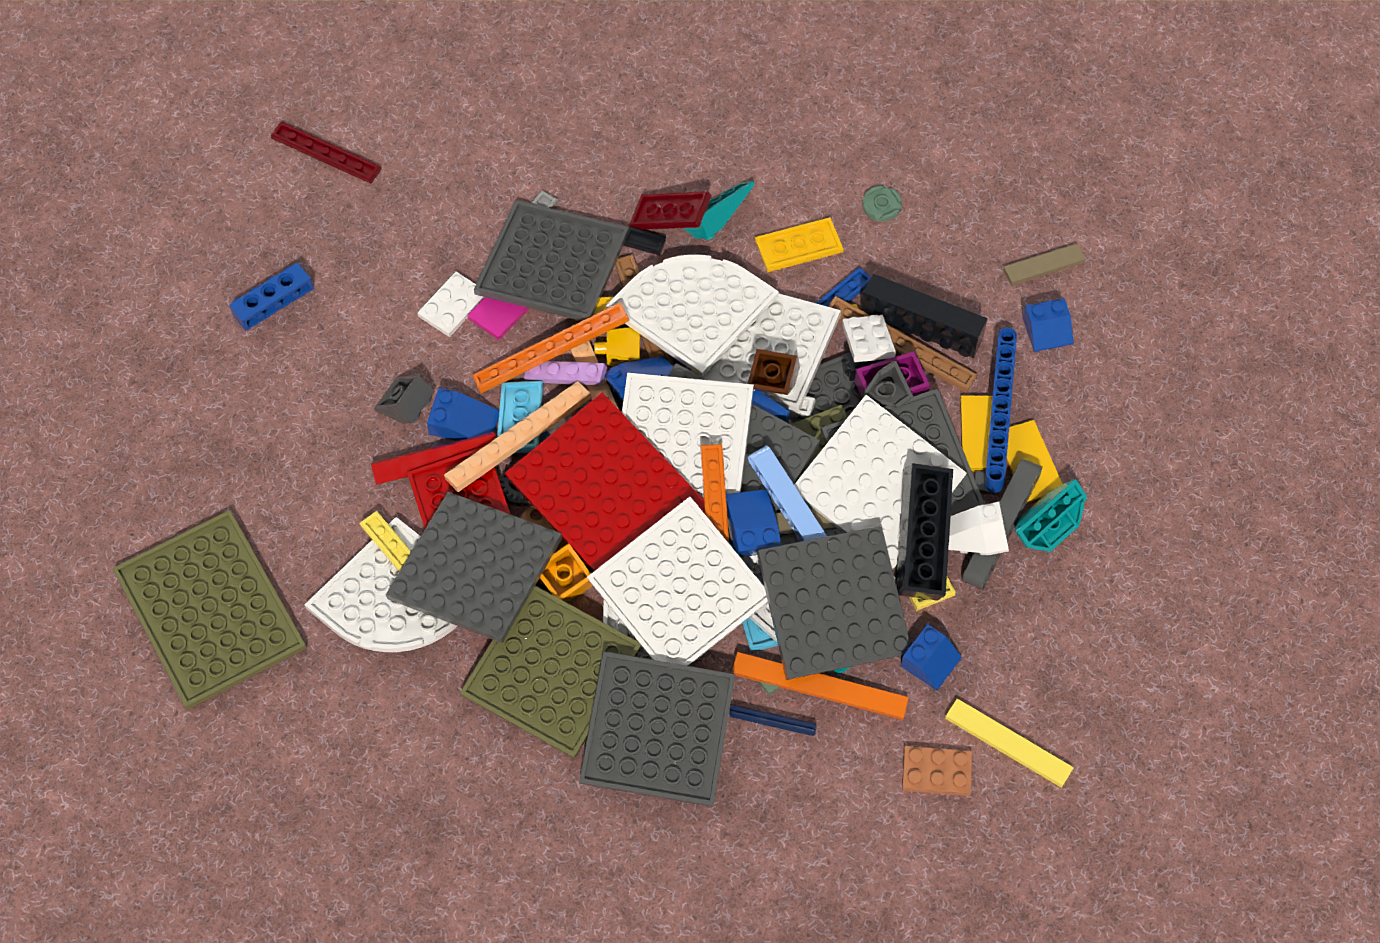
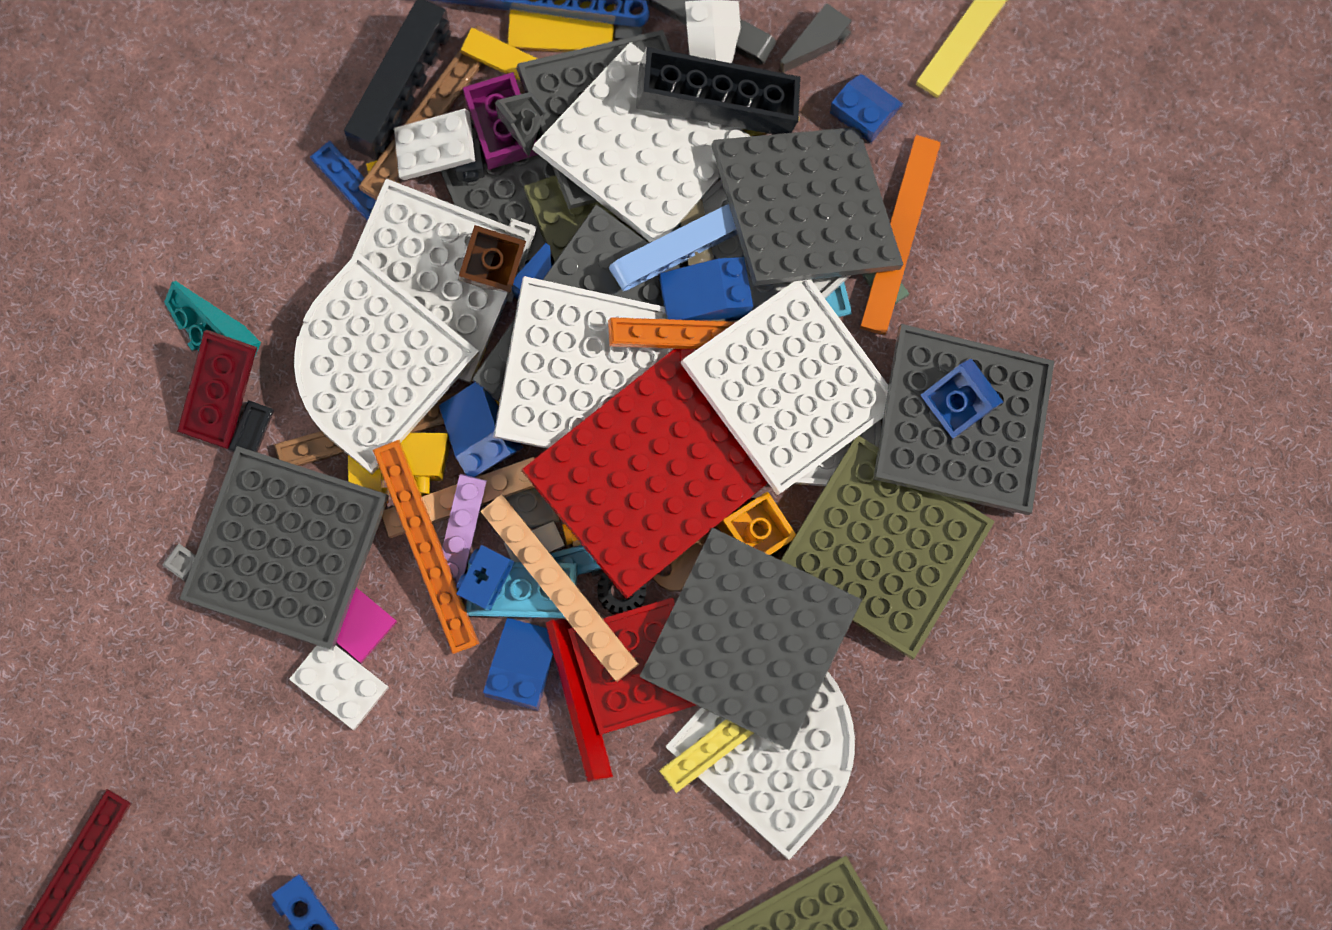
camera: 90 degrees left, 15 degrees up
dark grey slope [374,375,435,424] -> none
dark blue axle [729,704,817,736] -> none
yellow tile [755,217,843,272] -> none
sand green tile [862,186,902,222] -> none
nougat plate [902,746,972,796] -> none
none -> blue brick [456,545,515,611]
none -> yellow tile [460,27,537,81]
none -> dark grey slope [779,3,852,73]
none -> blue slope [920,359,1003,439]

